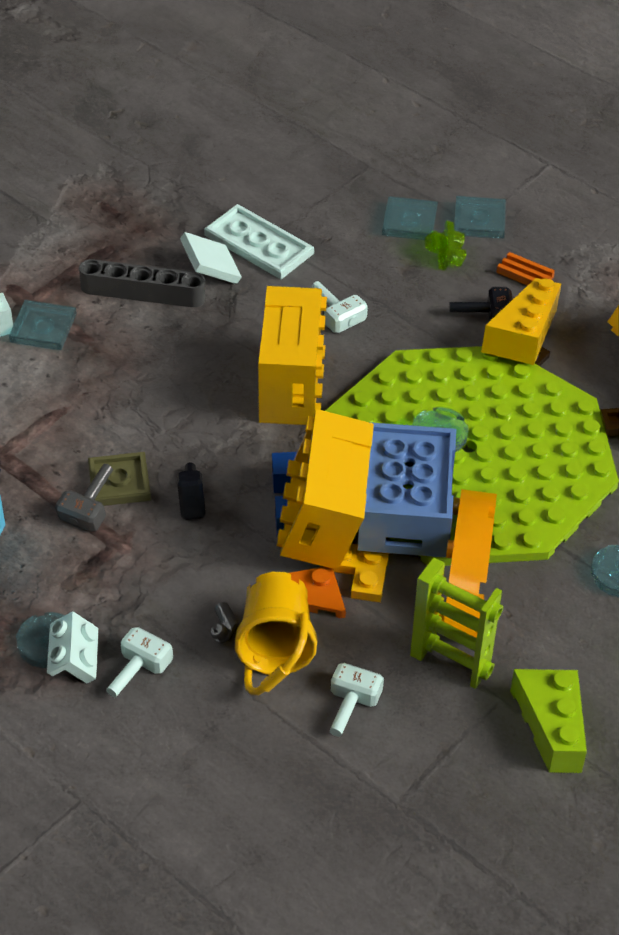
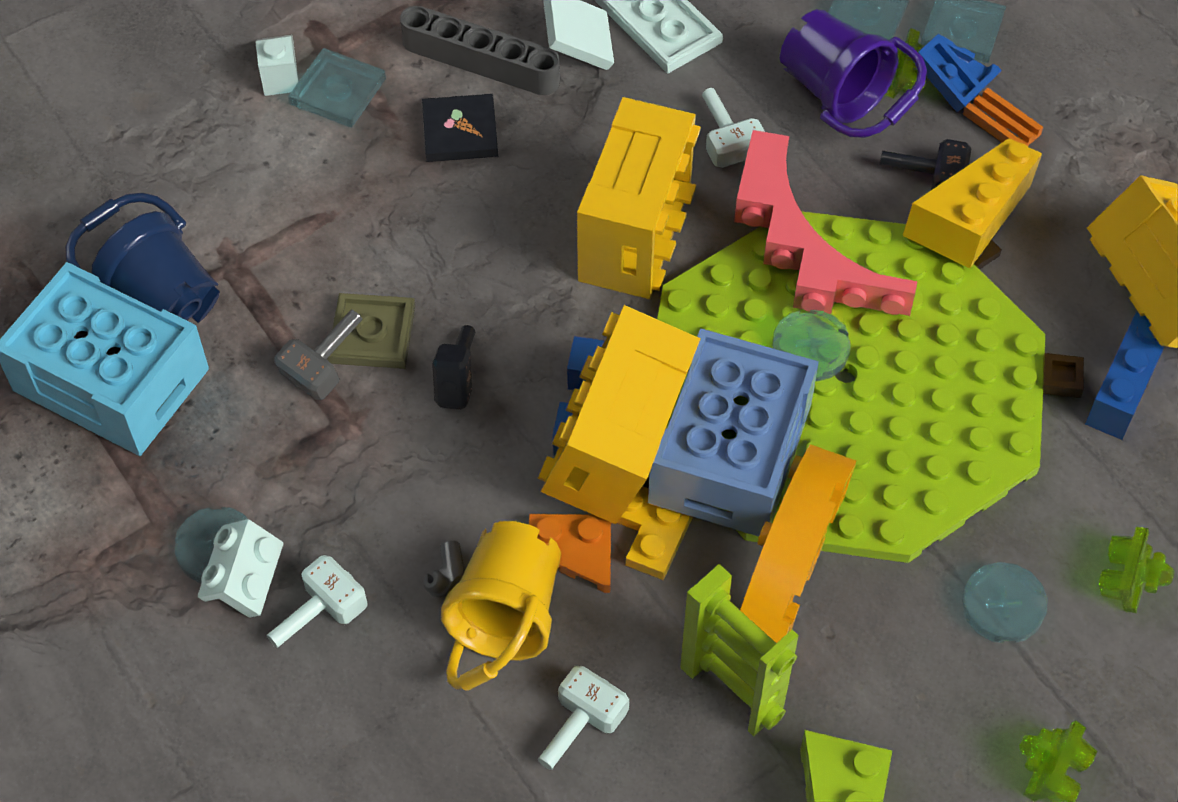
camera: 15 degrees right, 10 degrees up
none -> black tile [422,94,499,162]
none -> coral arch [734,130,917,316]
none -> dark purple piece [779,9,927,138]
none -> blue wing [914,34,1002,112]

